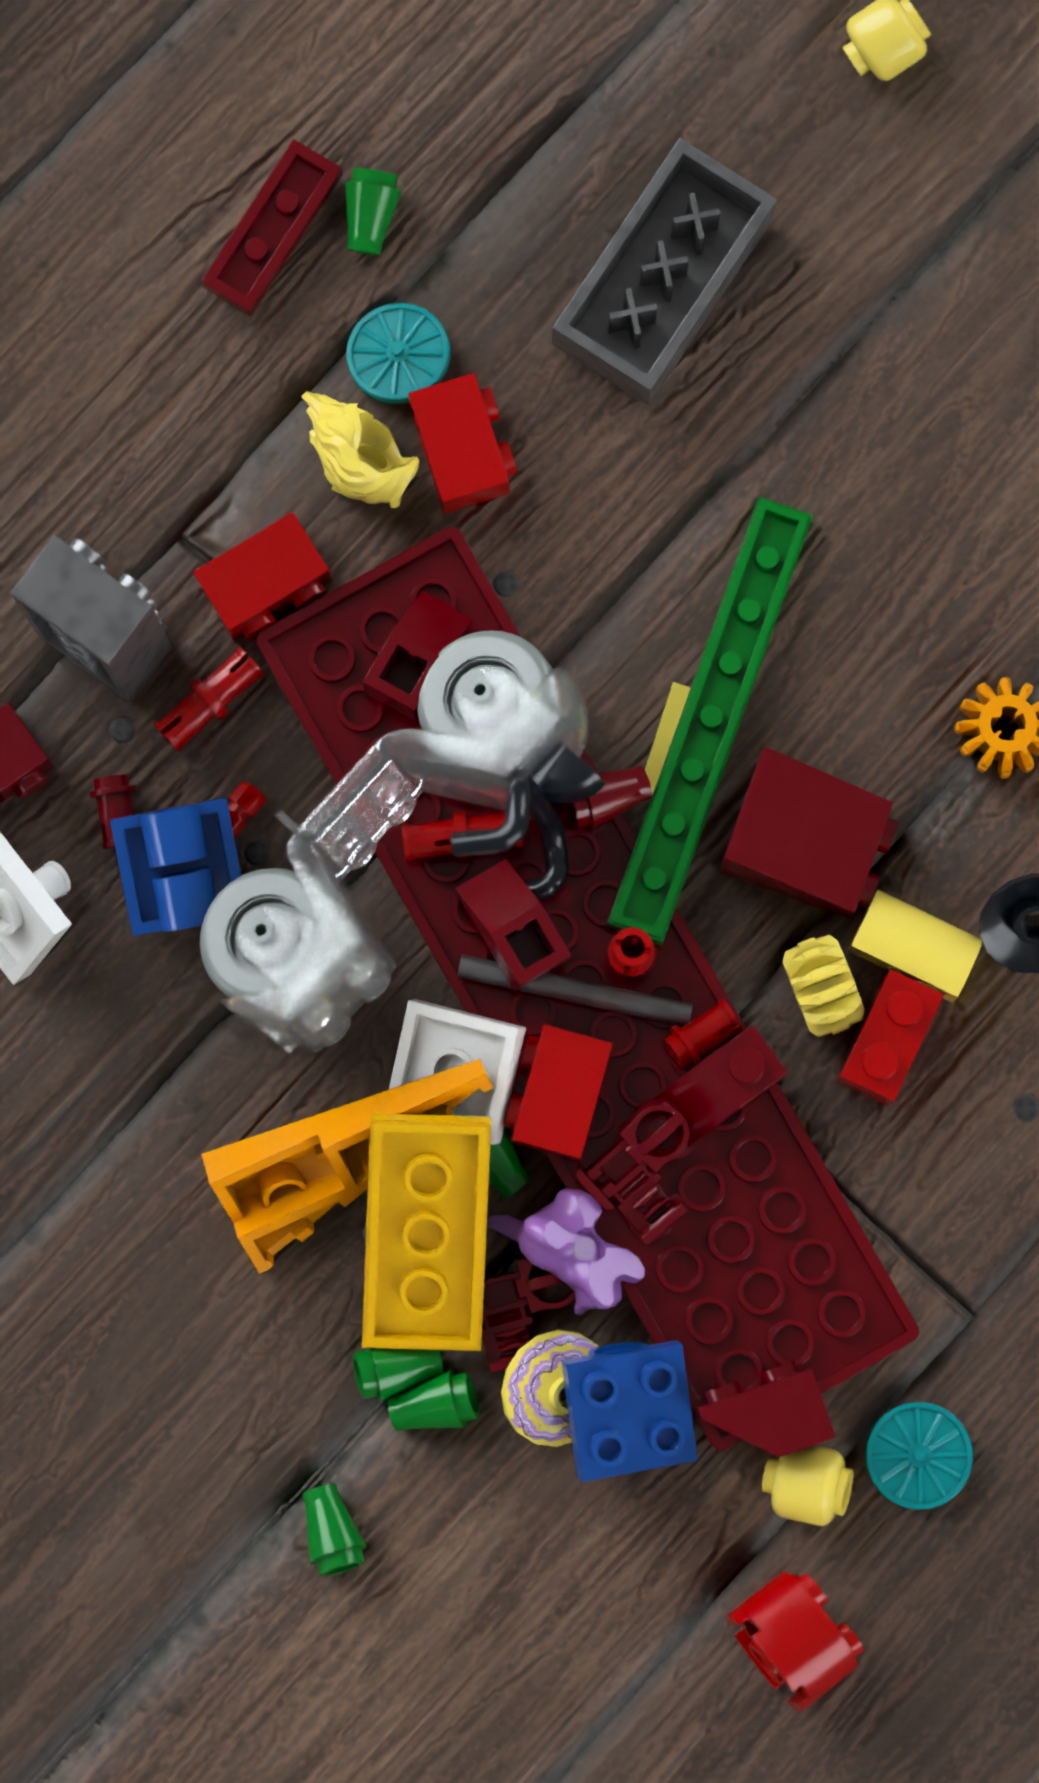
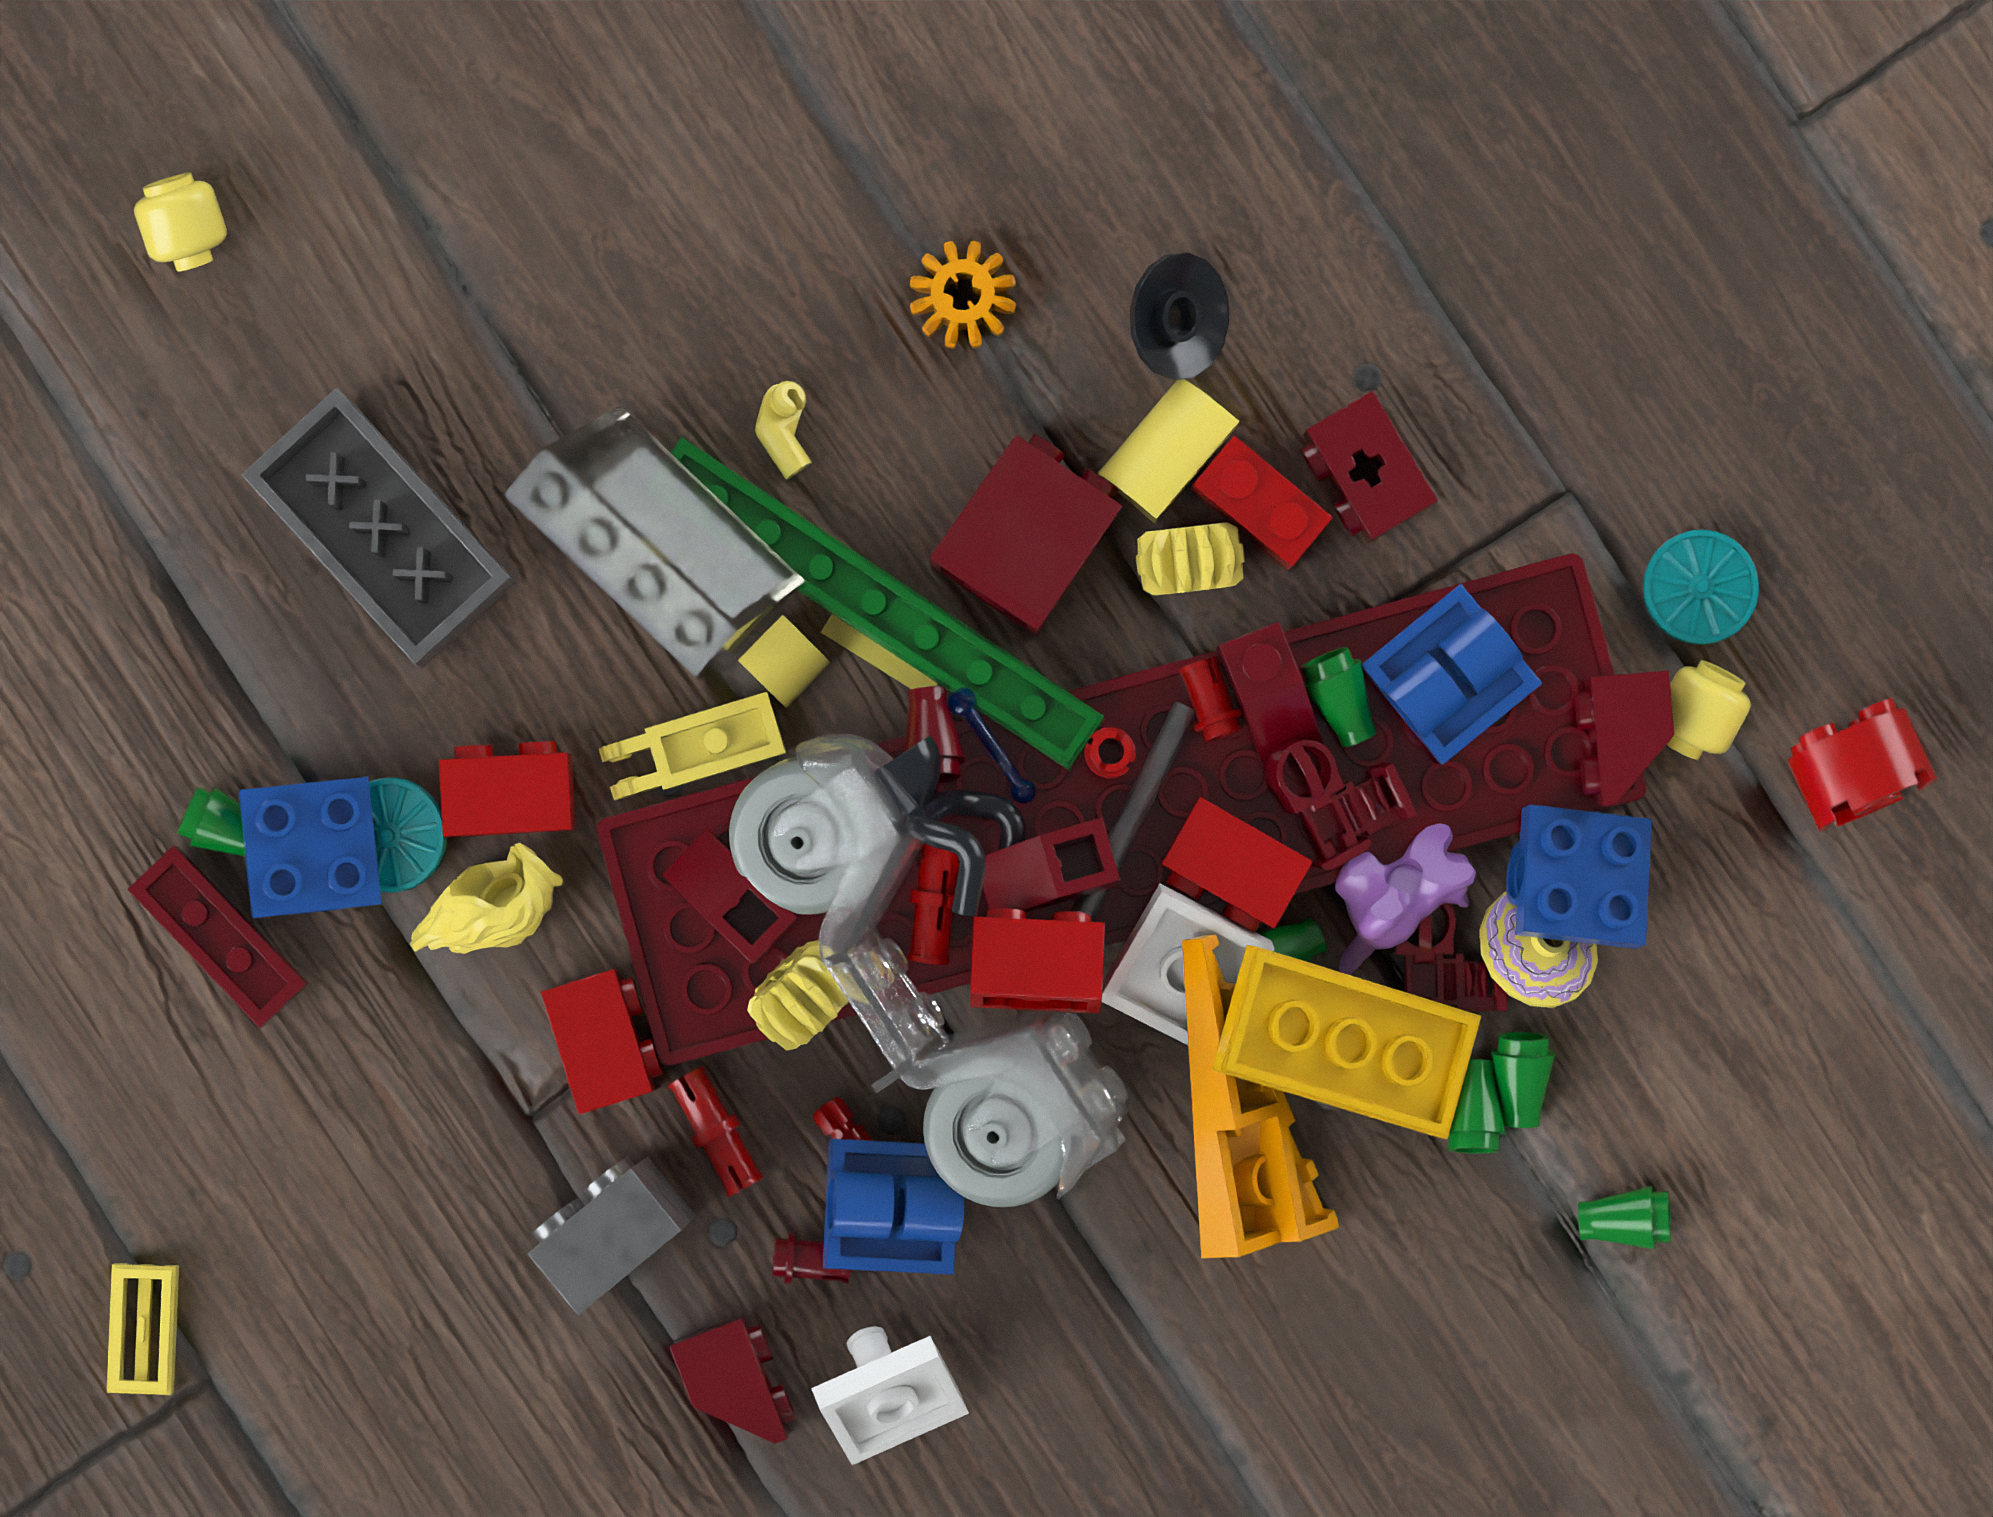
camera: 75 degrees left, 5 degrees up
none -> blue plate [238,777,382,919]
none -> clear smoke windscreen [503,406,805,677]
none -> light yellow hinge [599,692,786,800]
none -> light yellow brick [738,615,831,708]
none -> light yellow gear [747,940,857,1051]
none -> light yellow arm [755,381,812,480]
none -> clear blue hinge [948,688,1036,804]
none -> red slope [970,908,1105,1013]
none -> dark red brick [1300,390,1438,544]
none -> green cone [1301,647,1377,747]
none -> blue plate [1361,584,1542,765]

